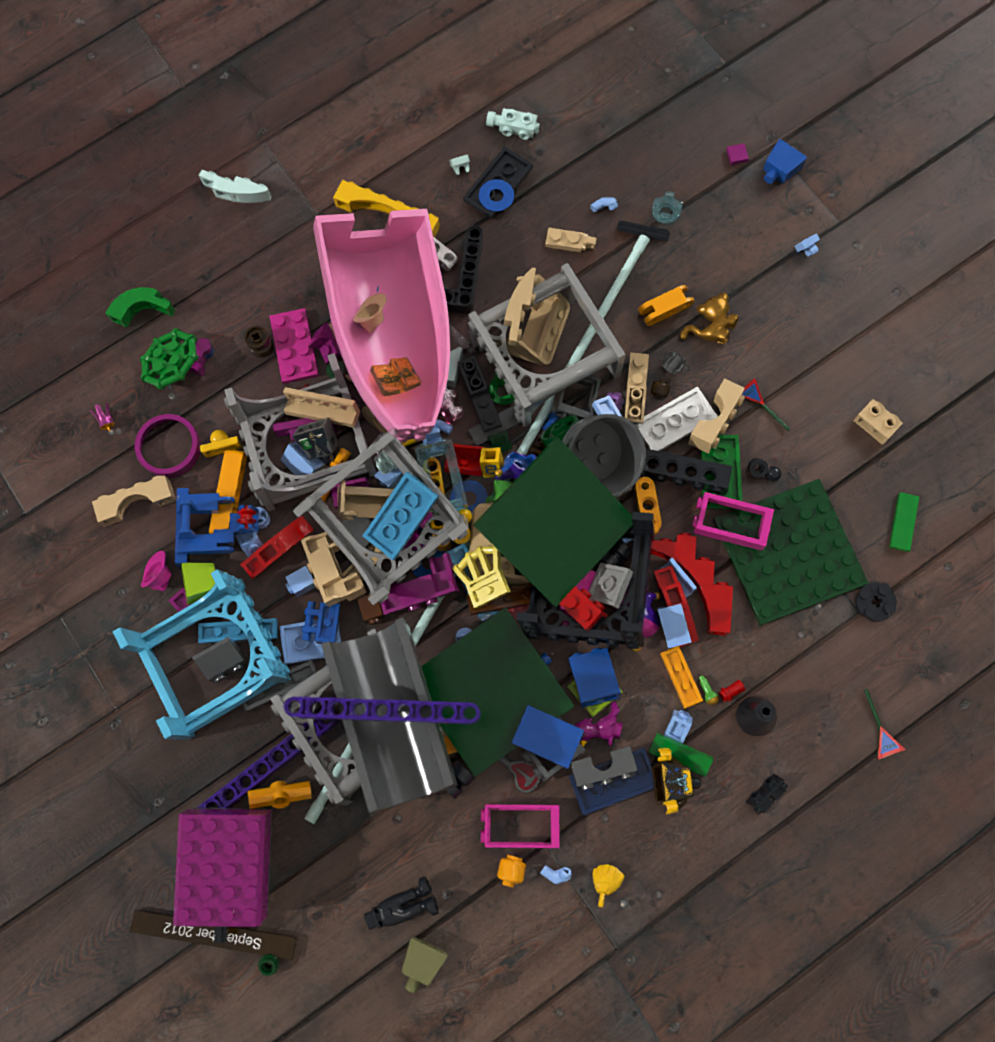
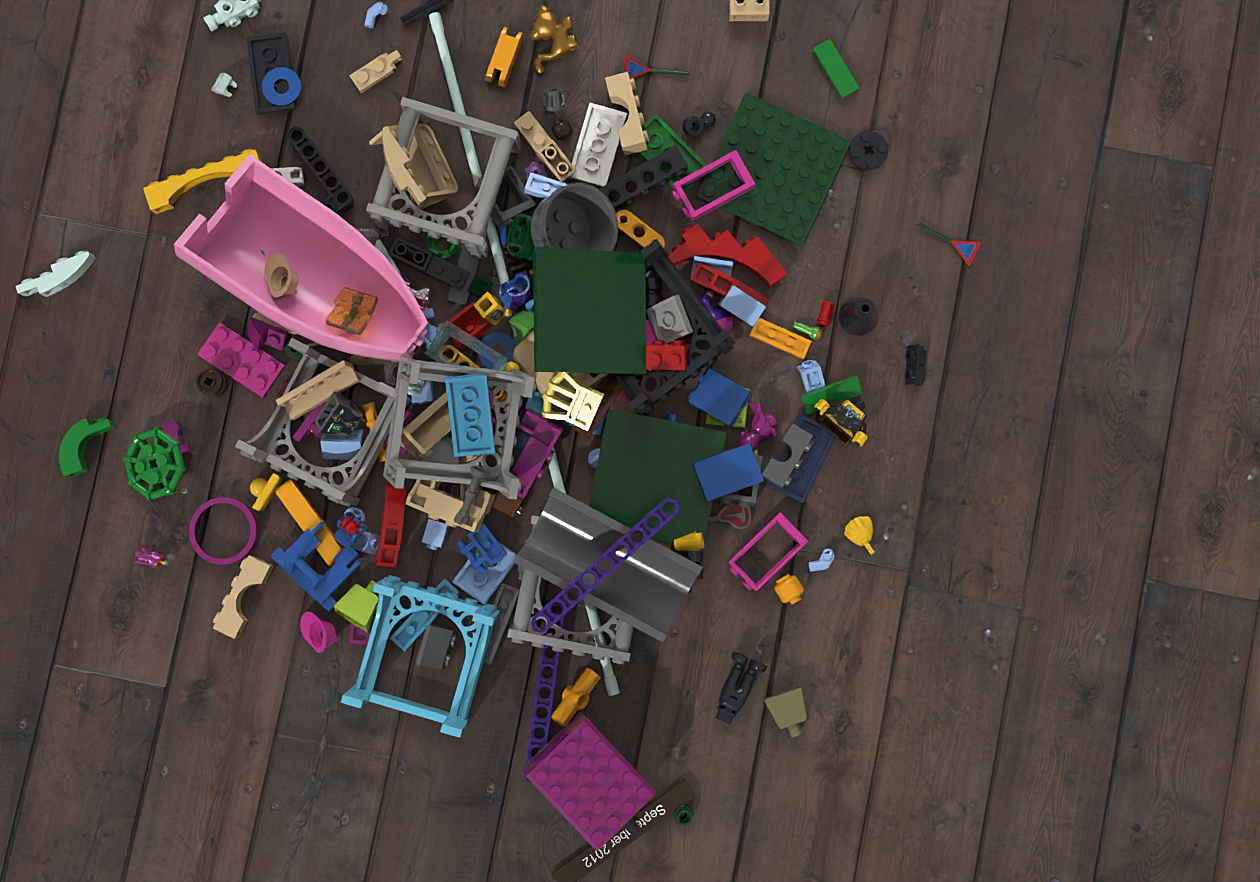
camera: 50 degrees left, 10 degrees up
none -> dark grey piece [454,466,491,525]
none -> yellow cone [674,531,704,551]

